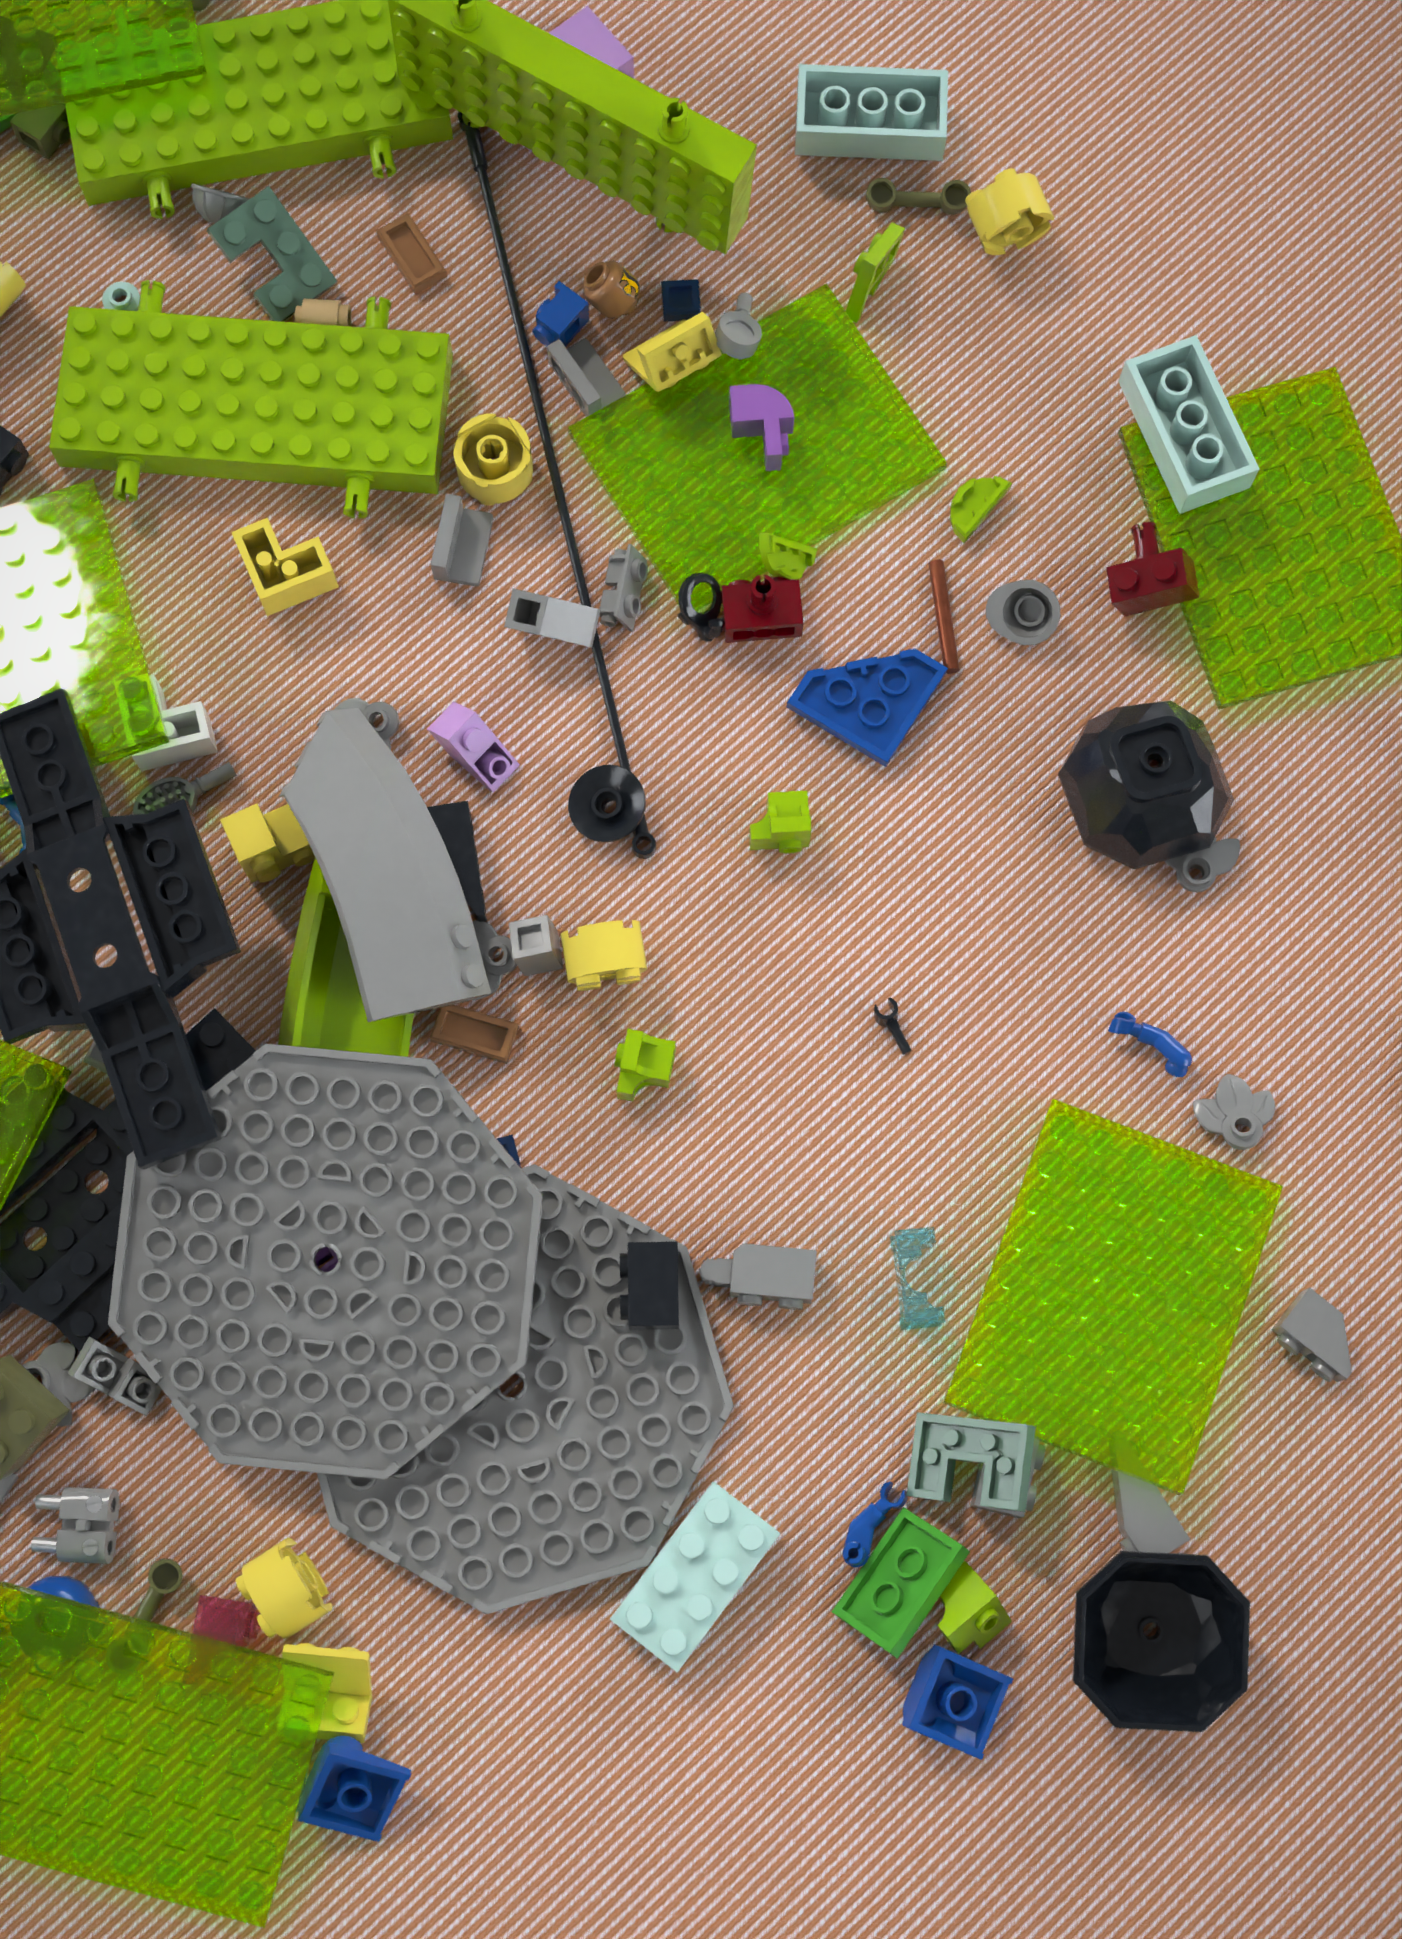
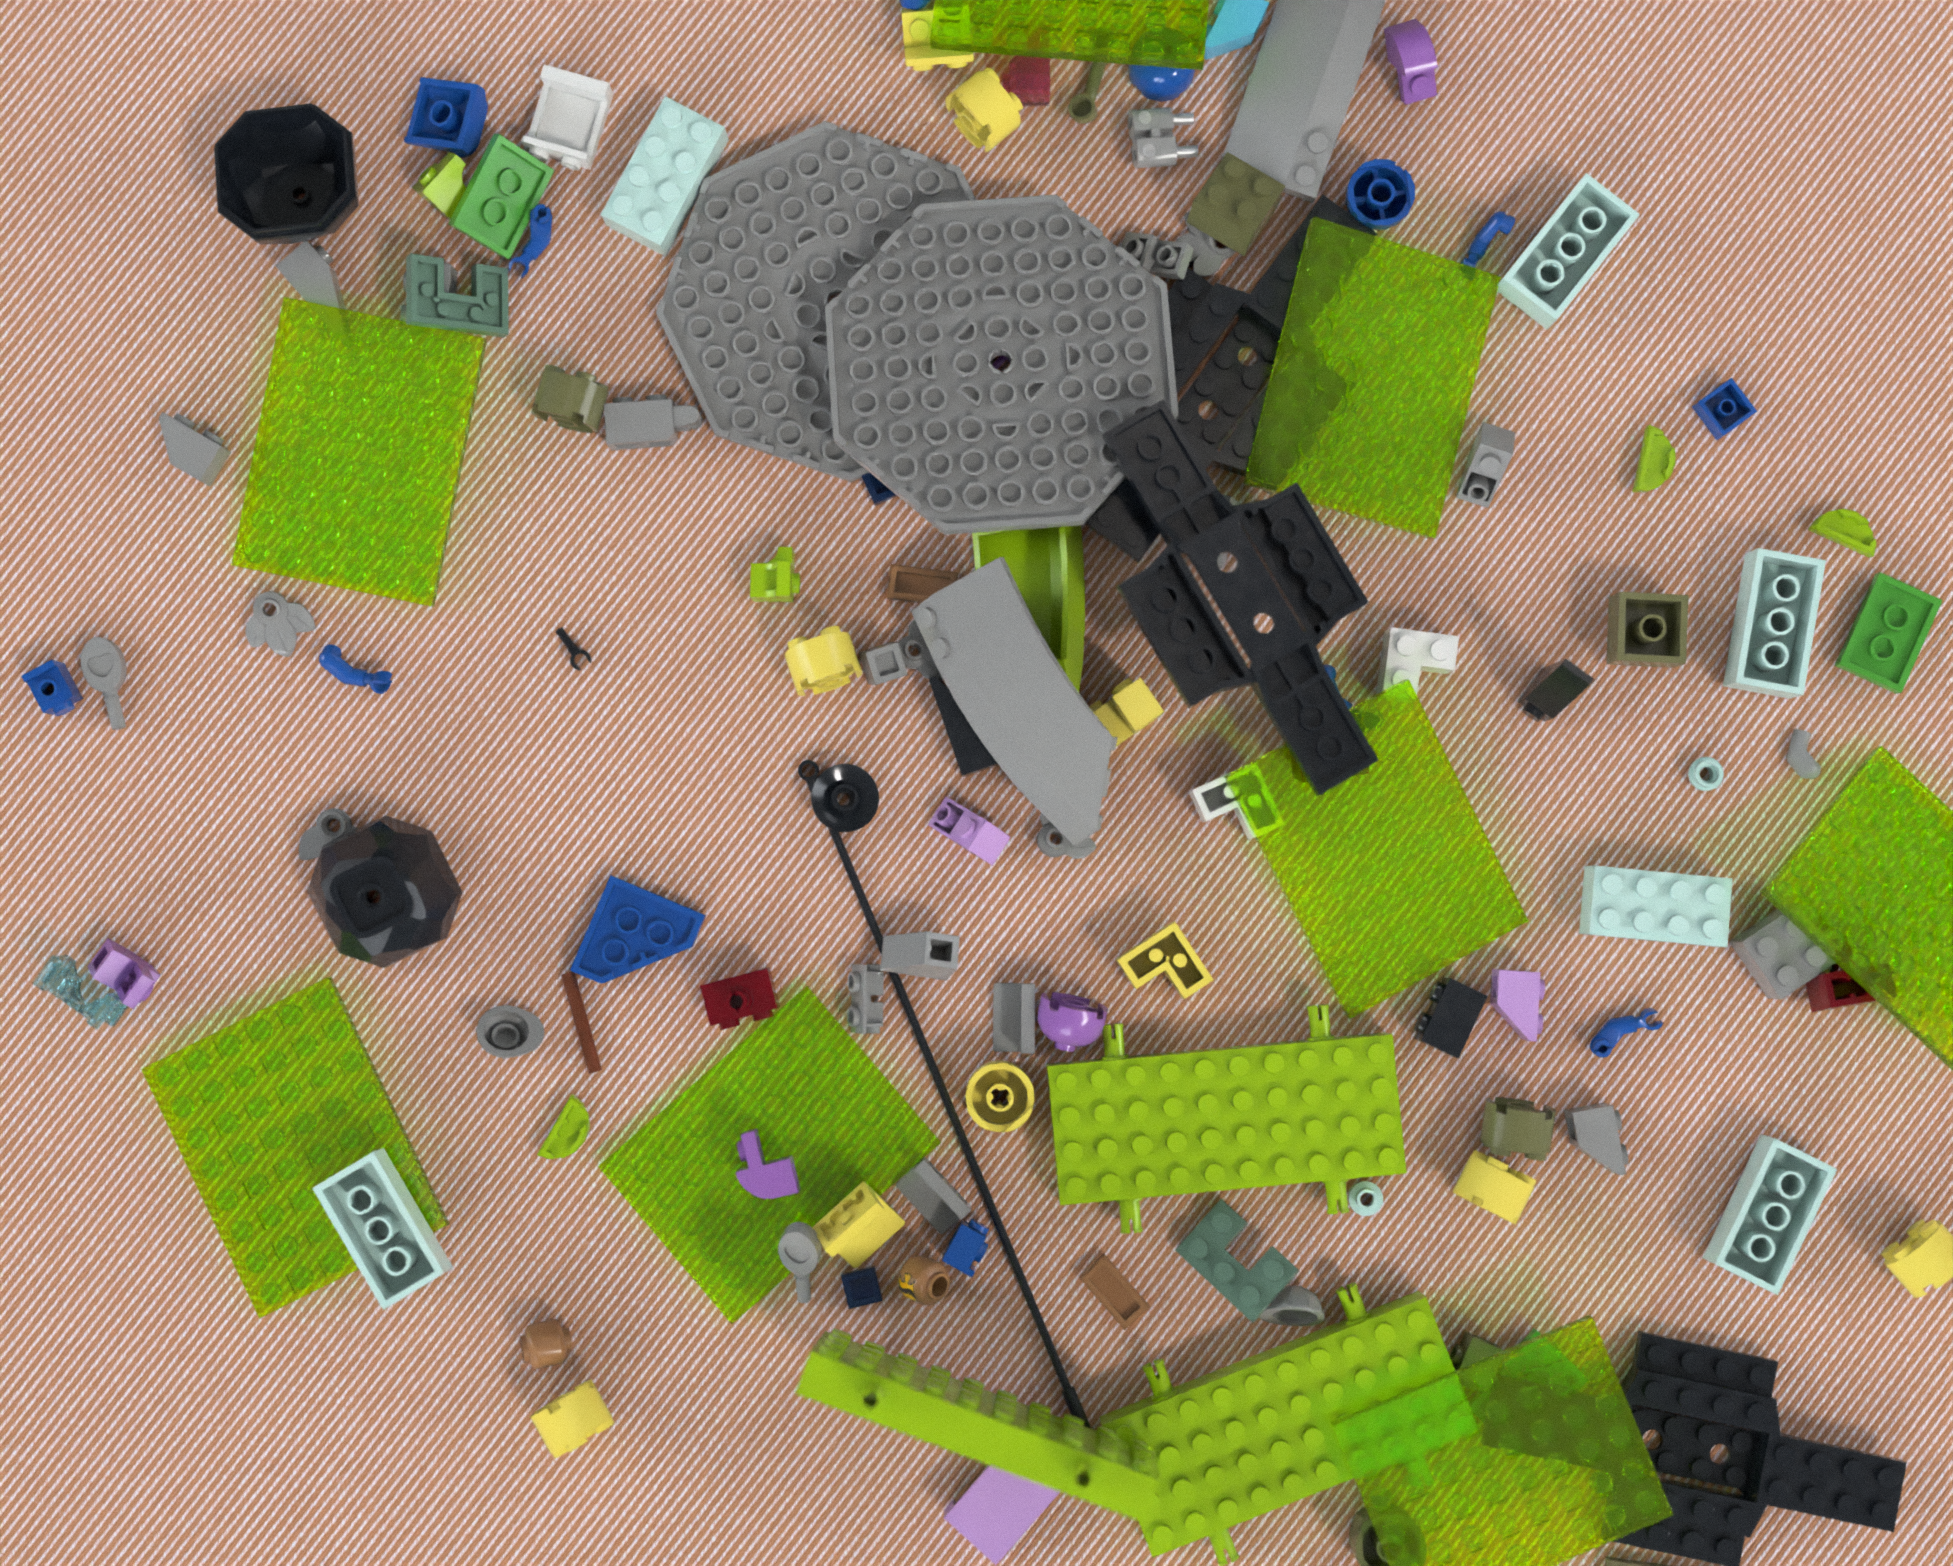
camera: 170 degrees right, 10 degrees up
light grey piece [133,762,237,815] -> none
tan brick [295,298,351,327] -> none
black brick [620,1241,679,1330] -> none
black piece [678,573,725,642] -> none
lime brick [749,790,812,854] -> none
lime plate [759,533,817,580] -> none
light aqua brick [795,64,948,161] -> none
lime wing [843,222,905,323] -> none
olive bar [866,178,971,215] -> none
clear light blue piece [890,1227,945,1330] -> none
dark red brick [1106,522,1200,617] -> none
none -> medium nougat head [519,1319,573,1369]
none -> white panel [521,64,614,171]
none -> olive brick [531,365,609,433]
none -> medium lavender cylinder [1038,992,1108,1052]

